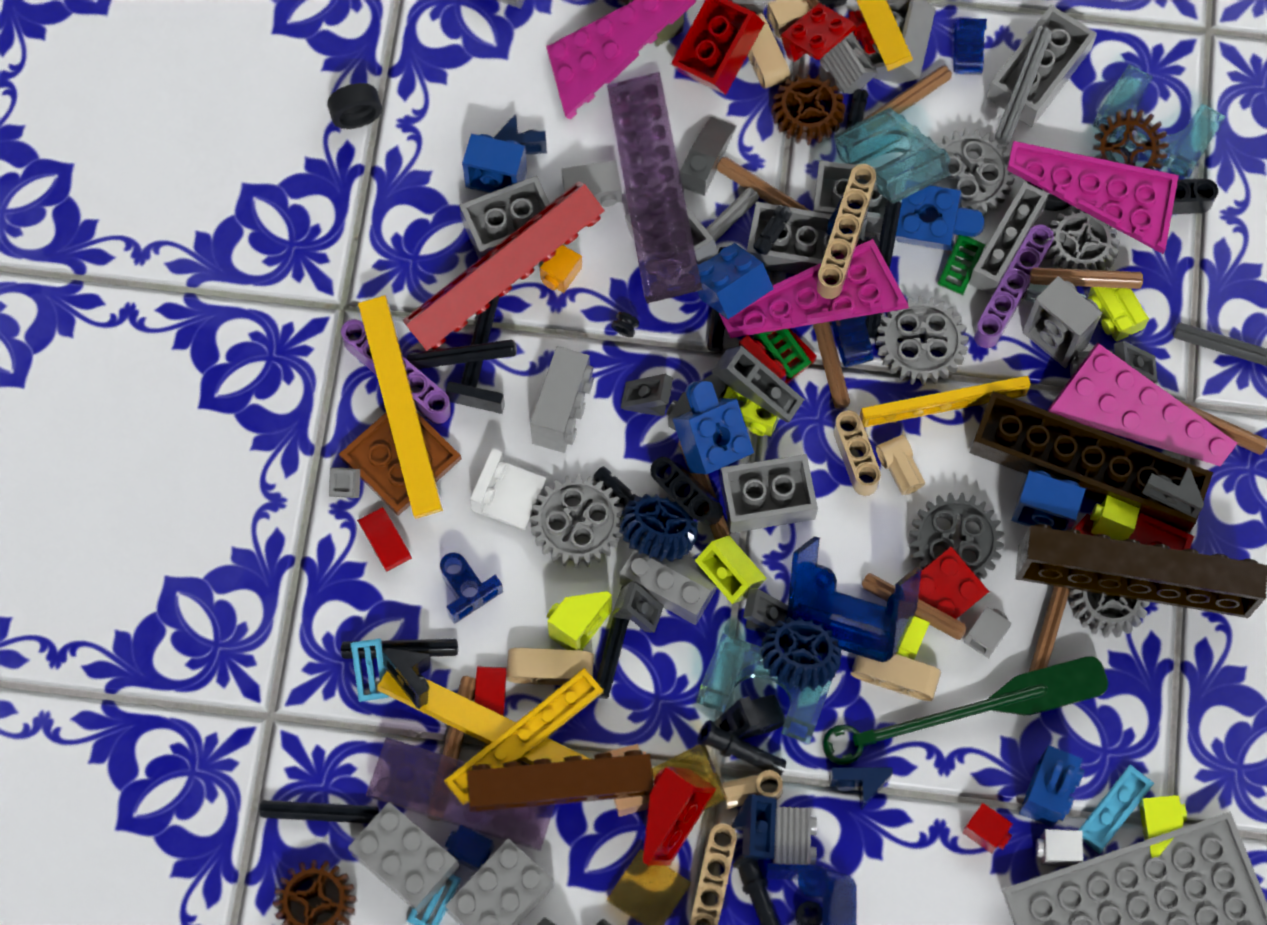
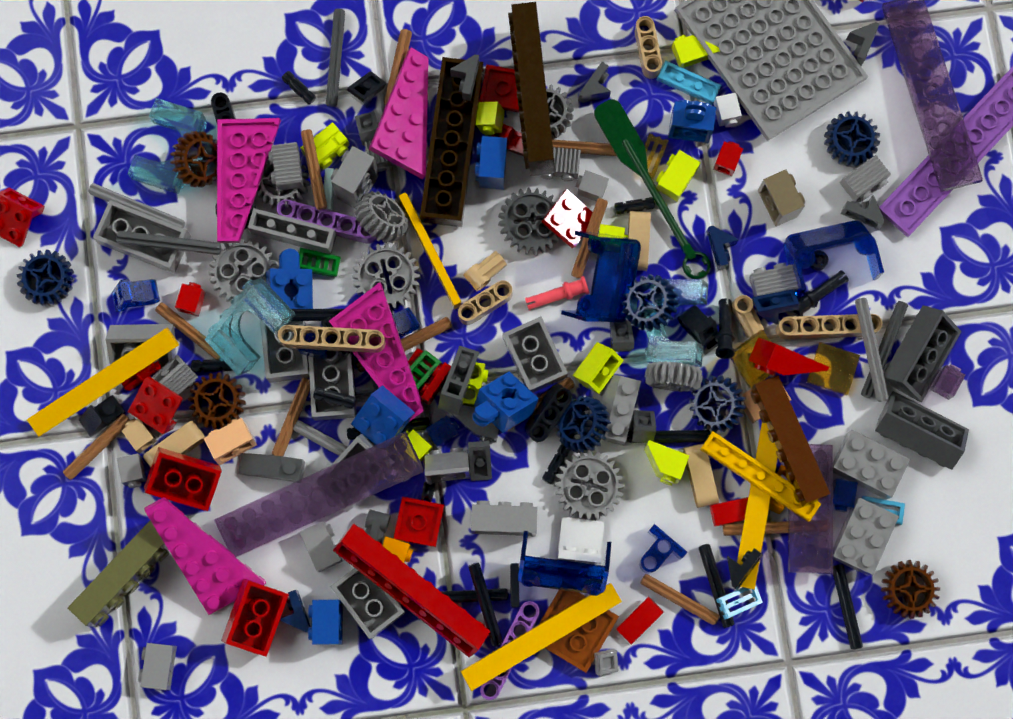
camera: 105 degrees left, 10 degrees up
none -> light grey axle [88,183,185,228]
none -> red brick [175,282,206,317]
none -> light nougat brick [203,418,257,465]
none -> red brick [221,578,289,657]
none -> light grey brick [269,142,303,190]
none -> black axle [282,71,316,105]
none -> black slope [347,71,386,108]
none -> light grey gear [354,191,409,243]
none -> dark grey piece [365,509,391,544]
none -> red plate [393,496,444,547]
none -> neon yellow brick [399,430,433,465]
none -> light grey slope [425,448,470,483]
none -> clear blue brick [426,415,460,449]
none -> clear blue windscreen [518,531,612,596]
none -> coral pin [525,276,589,311]
none -> light grey brick [541,147,581,181]
none -> dark grey slope [578,62,611,103]
none -> black axle [614,197,655,215]
none -> tan beam [635,16,662,79]
none -> medium nougat axle [640,574,719,625]
none -> clear yellow tile [645,133,669,179]
none -> light grey gear [645,361,703,392]
none -> neon yellow brick [656,150,701,202]
none -> dark blue gear [689,375,747,433]
none -> dark tan brick [757,169,805,227]

